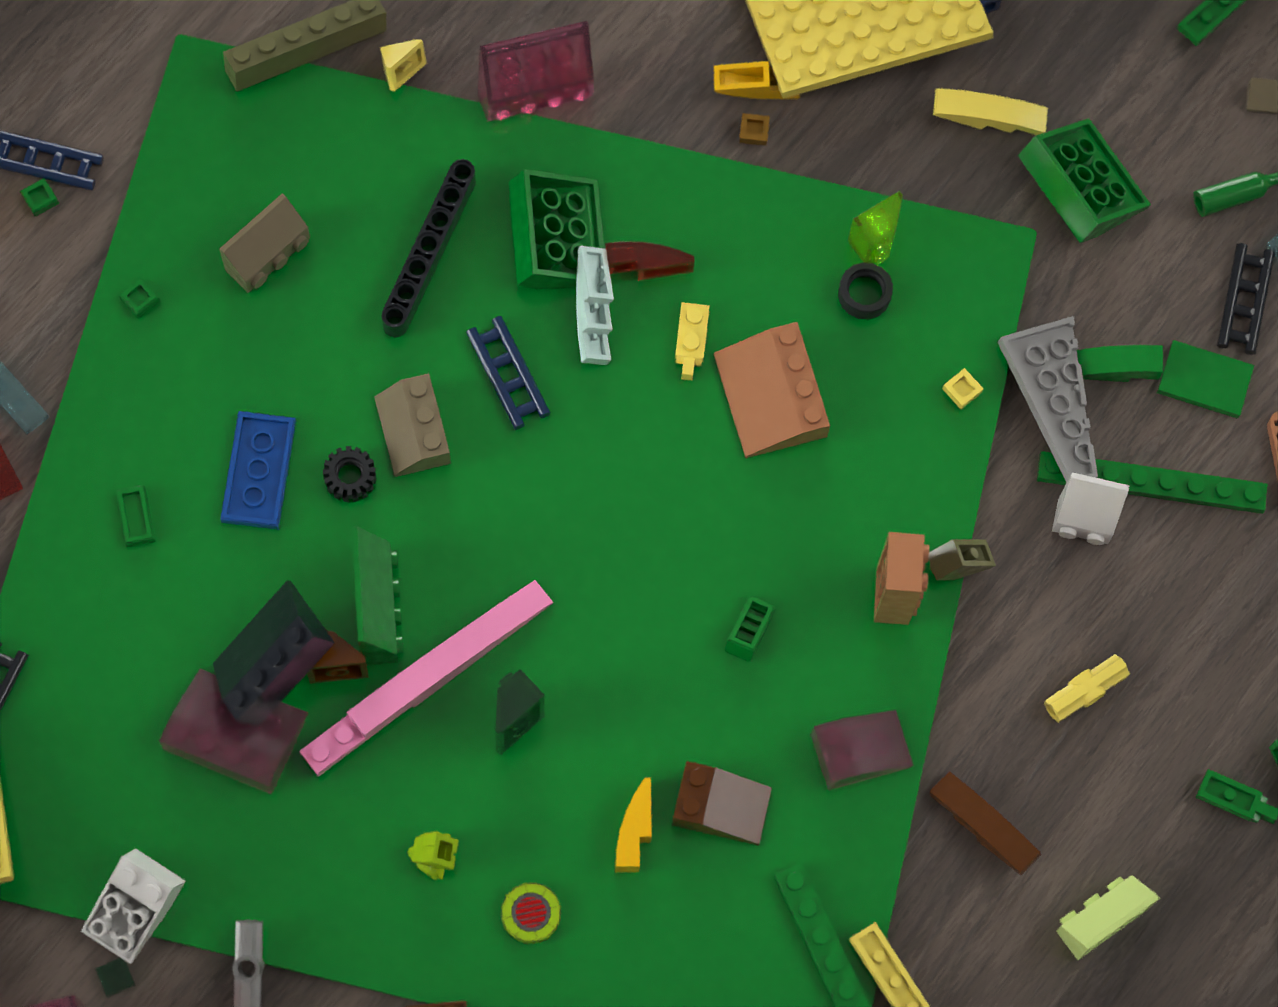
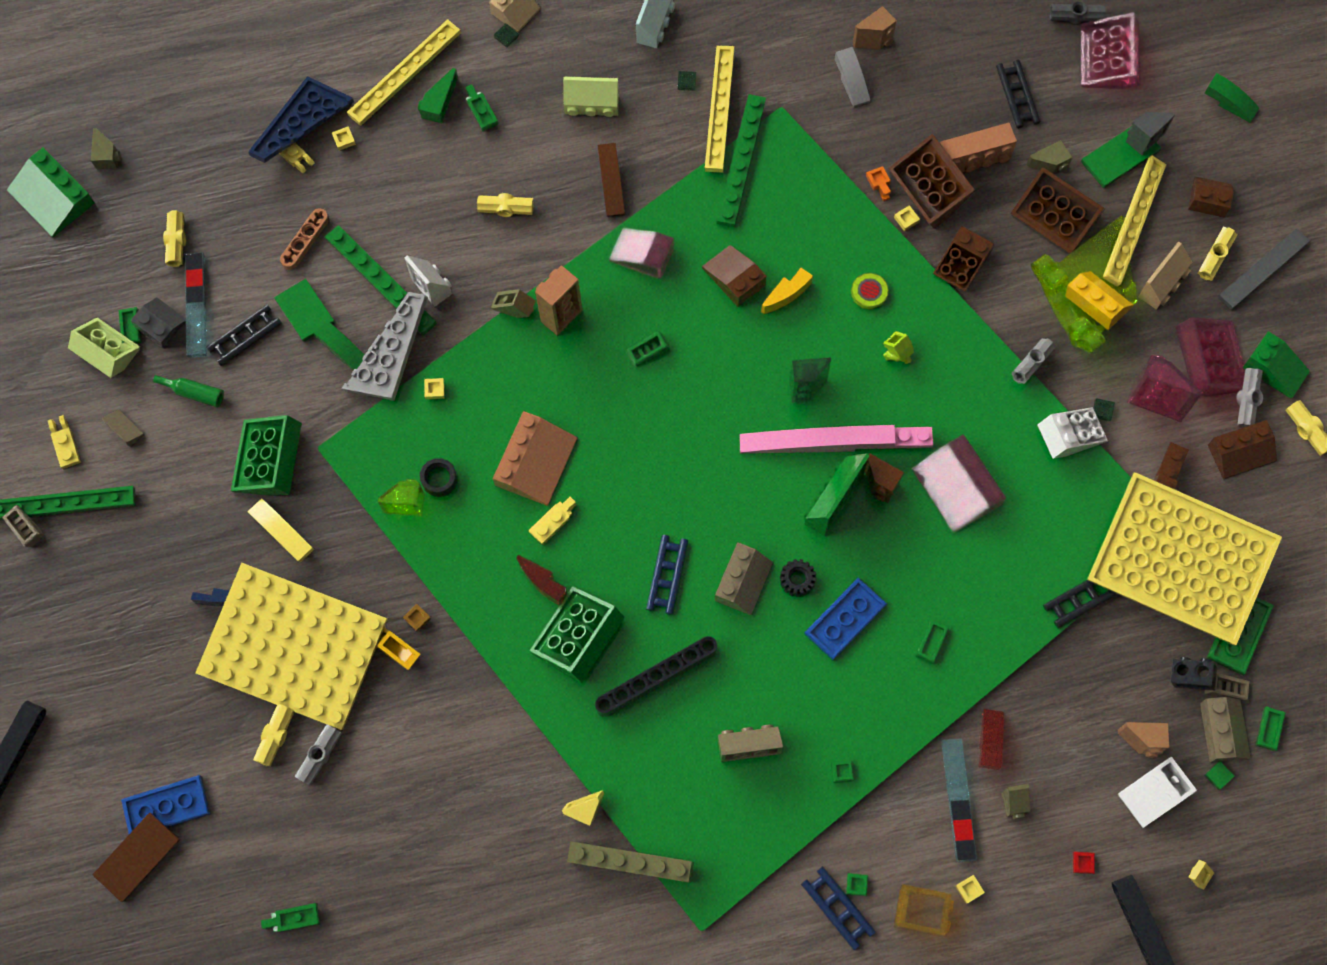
camera: 135 degrees left, 0 degrees up
black slope [213,580,335,726] -> none
clear pink slope [478,21,594,121] -> none
light aqua slope [576,246,614,365] -> none

